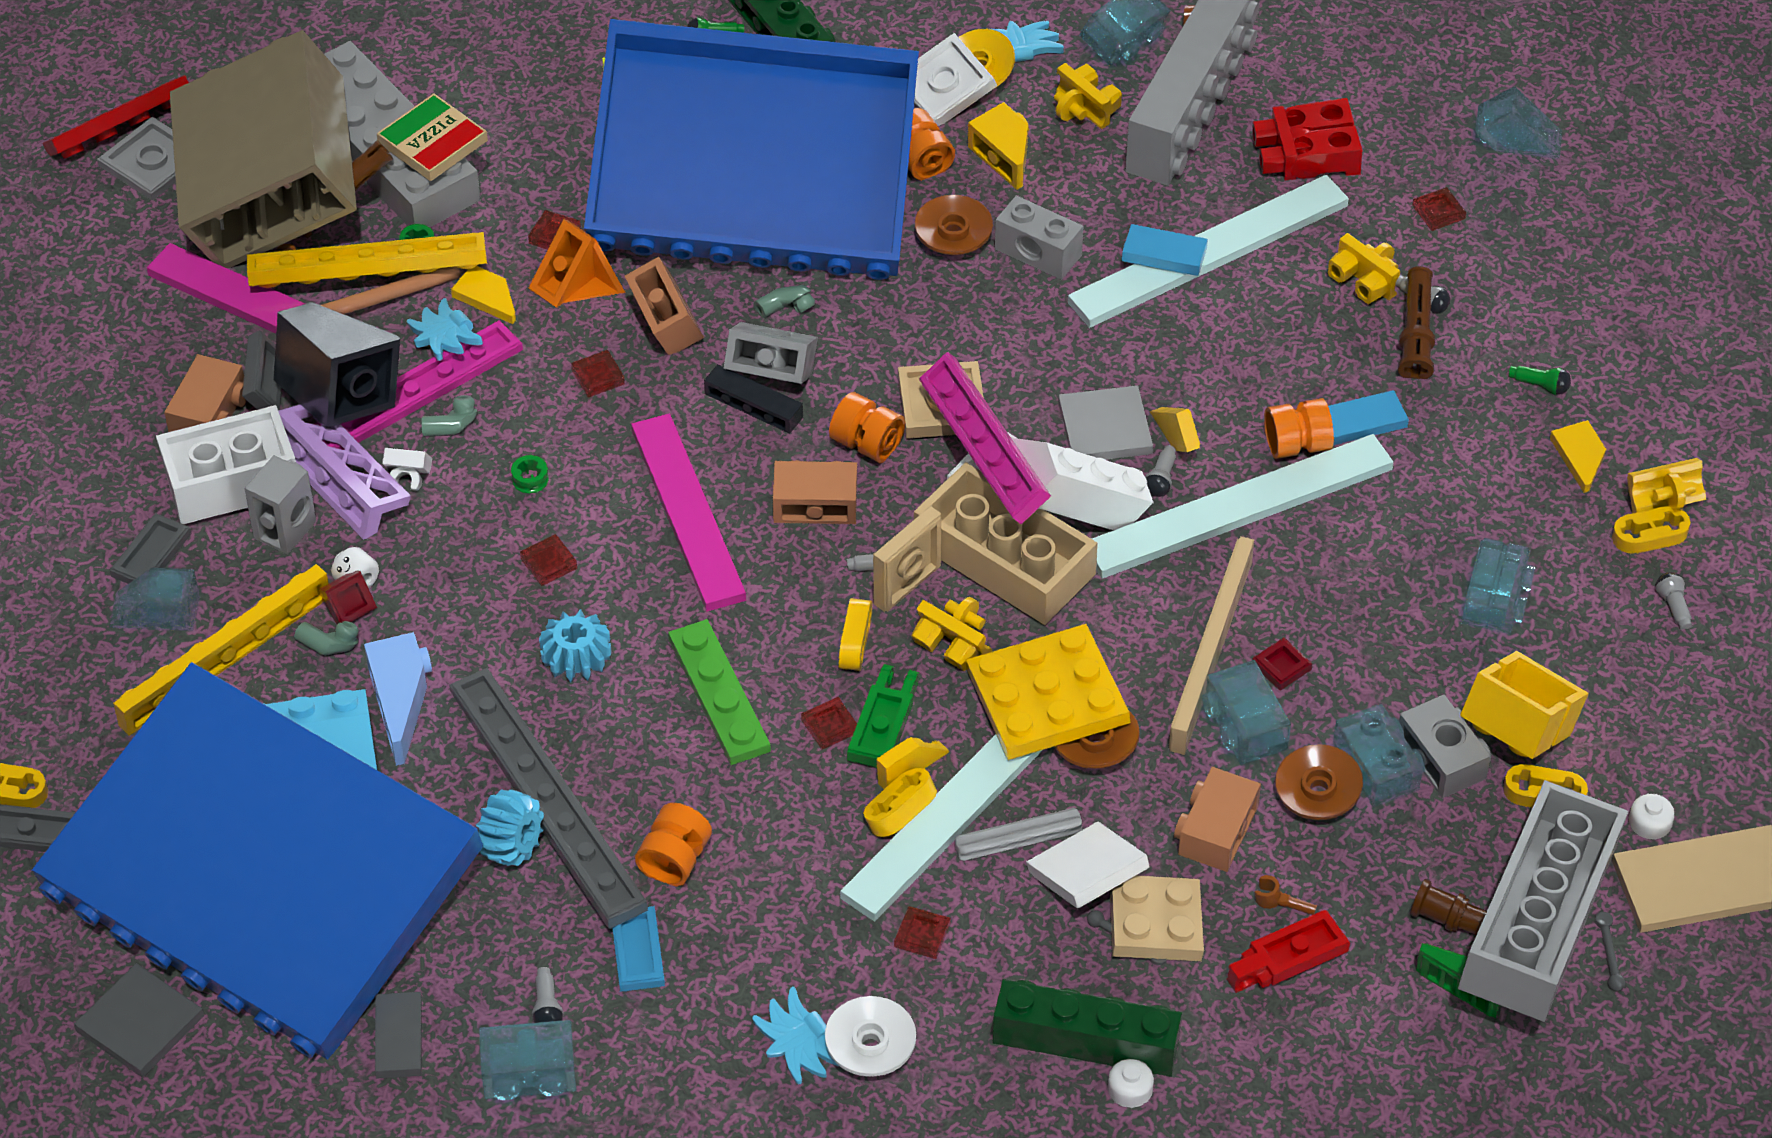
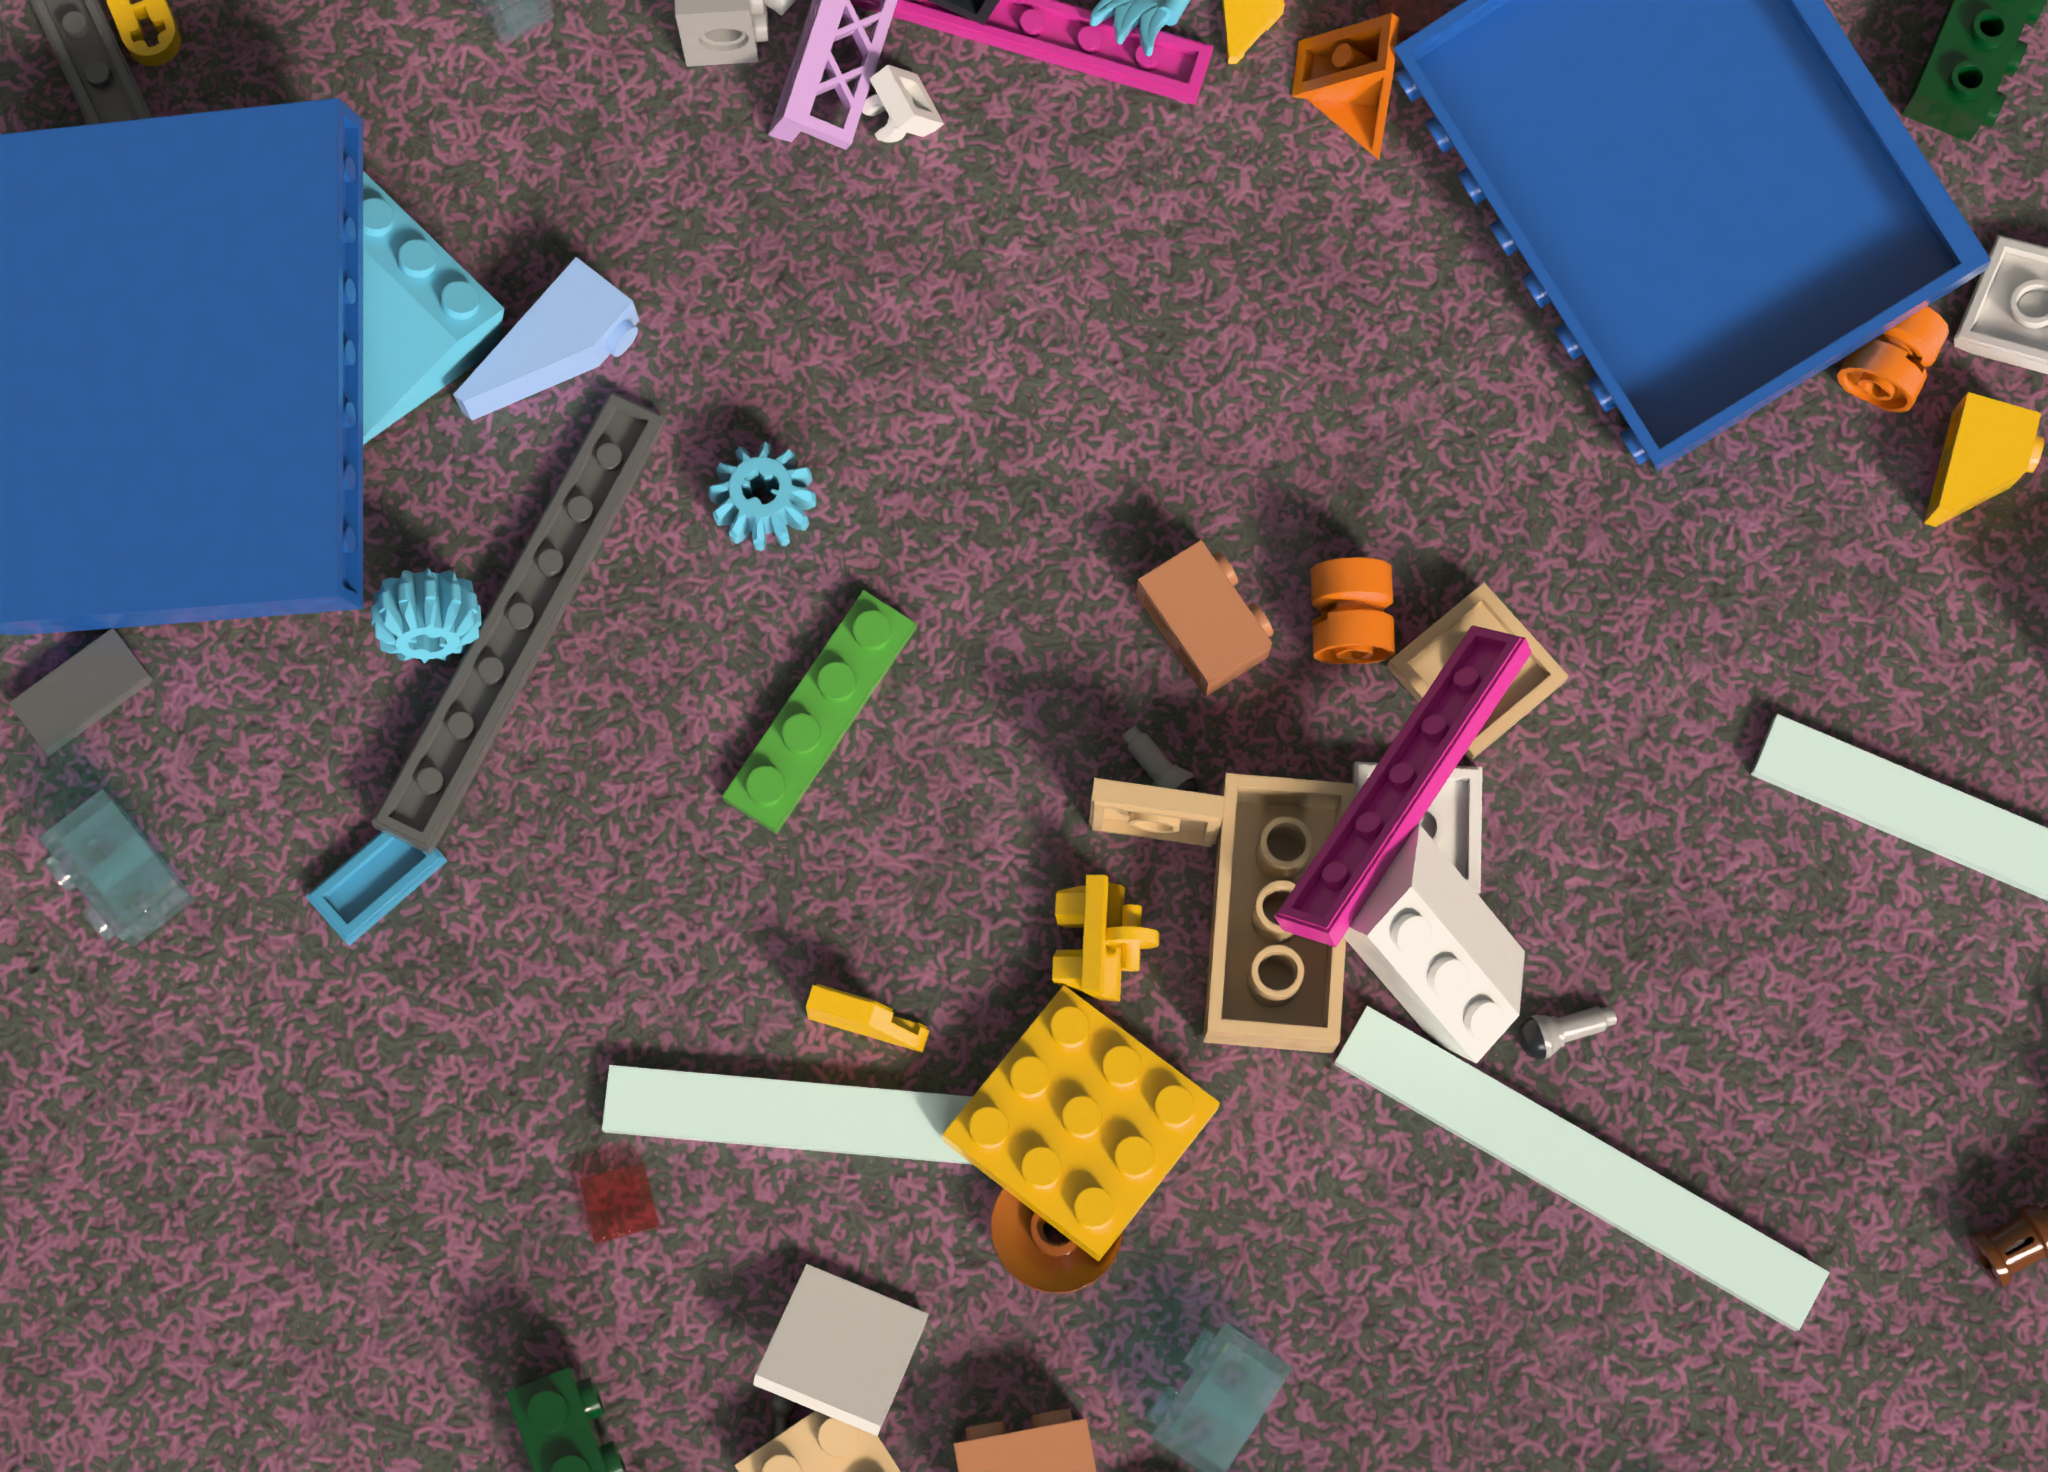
camera: 55 degrees right, 25 degrees up
yellow plate [113,564,329,736] -> none
sand green arm [294,621,359,656] -> none
dark red tile [319,570,377,624] -> none
white piece [331,547,379,588] -> none
sand green arm [422,395,477,436] -> none
green bush [511,455,549,494] -> none
clear red tile [520,534,578,586] -> none
light grey piece [532,967,563,1029] -> none
clear red tile [571,350,625,398] -> none
nougat brick [625,257,704,355] -> none
dark pink tile [631,413,746,612] -> none
orange wheel [635,803,712,887] -> none
black piece [704,364,803,434] -> none
light grey brick [724,322,818,384] -> none
medium azure piece [752,987,839,1084] -> none
sand green arm [753,285,815,318] -> none
clear red tile [801,697,857,750] -> none
white dish [825,996,916,1076] -> none
yellow beam [839,598,872,671] -> none
green hinge [847,664,919,768] -> none
yellow beam [863,768,937,837] -> none
dark orange dish [915,195,993,255] -> none
light grey axle [955,808,1082,861] -> none
light grey brick [995,195,1083,280] -> none
light grey tile [1058,385,1153,460] -> none
dark azure tile [1122,224,1208,276] -> none
yellow tile [1149,407,1200,452] -> none
tan tile [1169,536,1254,755] -> none
dark red tile [1252,637,1312,691] -> none
orange wheel [1264,398,1334,459] -> none
dark azure tile [1328,390,1409,445] -> none

